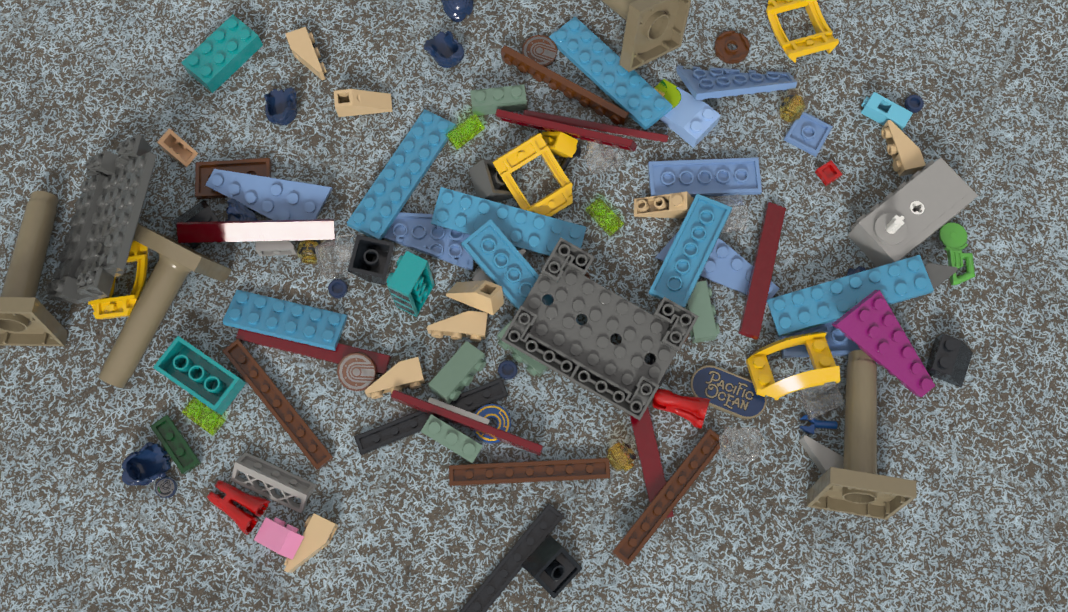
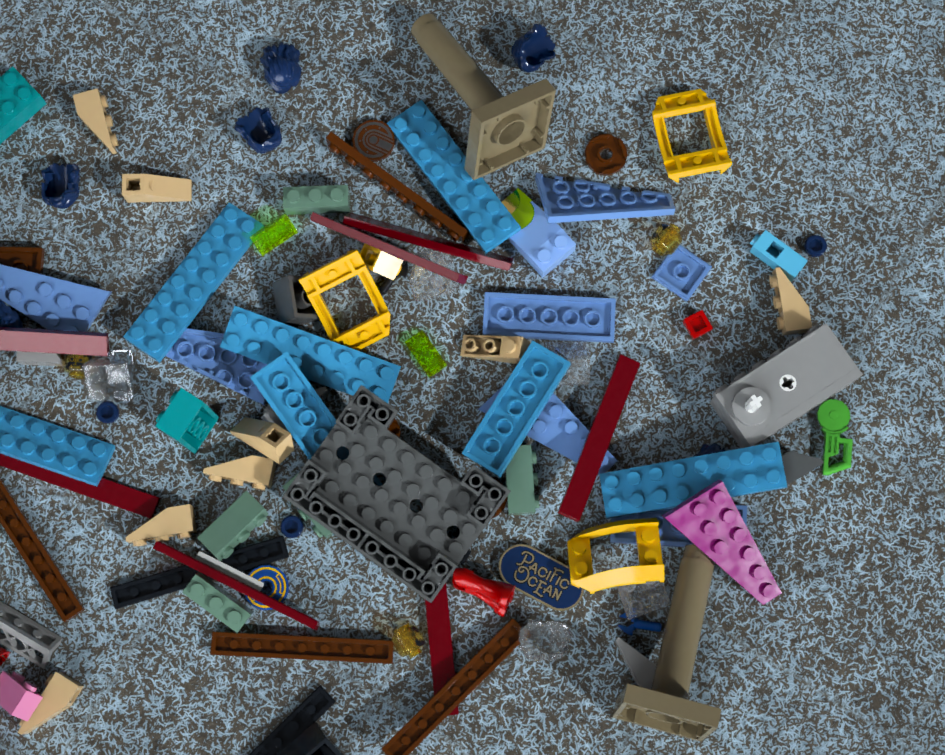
camera: 10 degrees right, 5 degrees up
tile [337,352,377,391] -> none
black slope [348,235,395,285] -> none
black slope [925,333,973,388] -> none

